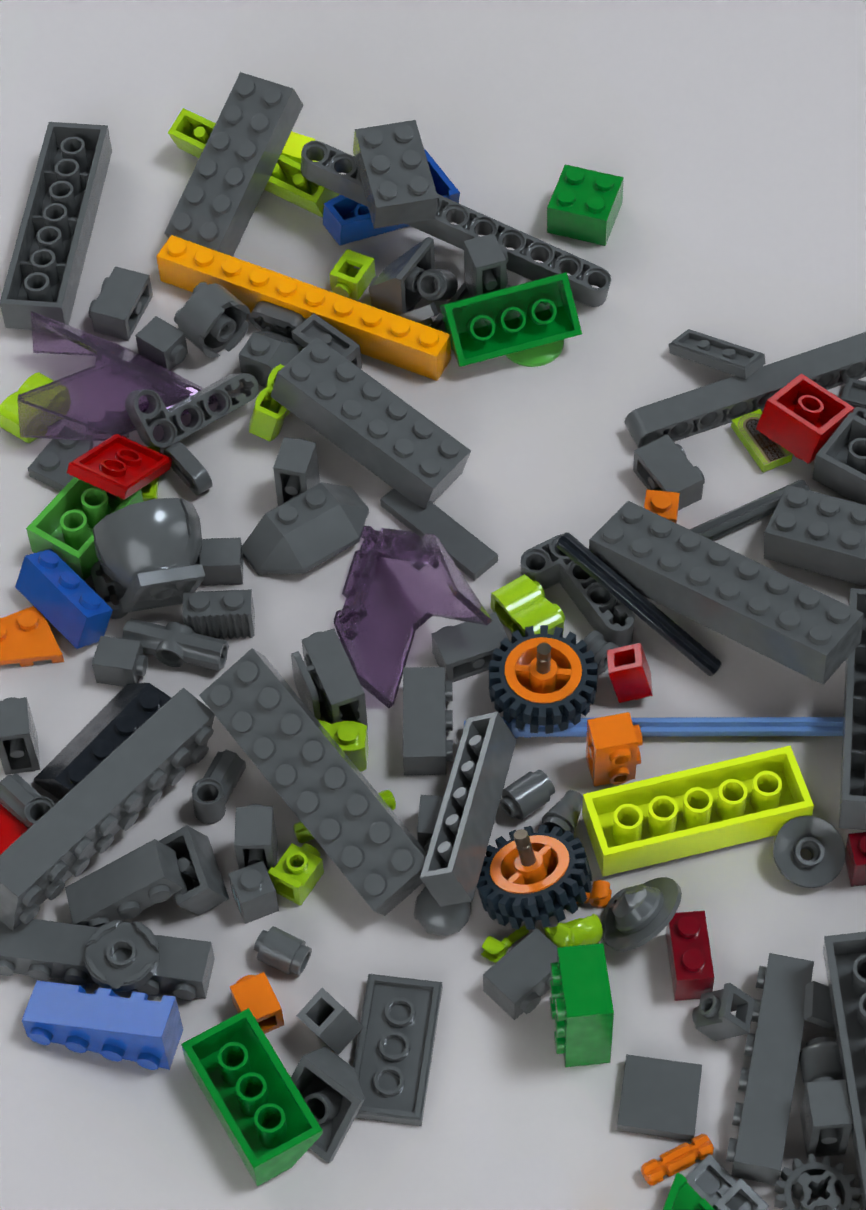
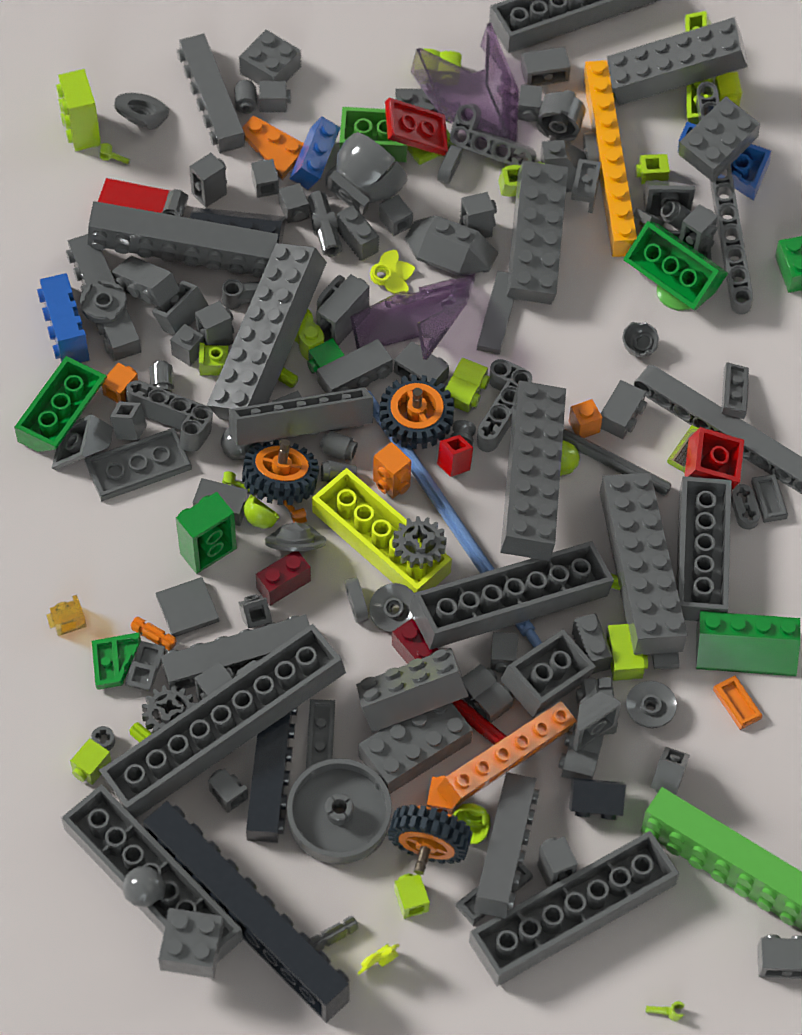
camera: 55 degrees right, 5 degrees up
black axle [556,532,722,676] -> none
none -> dark grey beam [126,381,213,452]
none -> dark grey brick [251,159,279,198]
none -> green brick [307,338,345,374]
none -> dark grey beam [345,577,369,623]
none -> neon yellow plate [370,250,415,294]
none -> dark grey gear [392,516,447,569]
none -> dark grey hair [622,322,659,357]

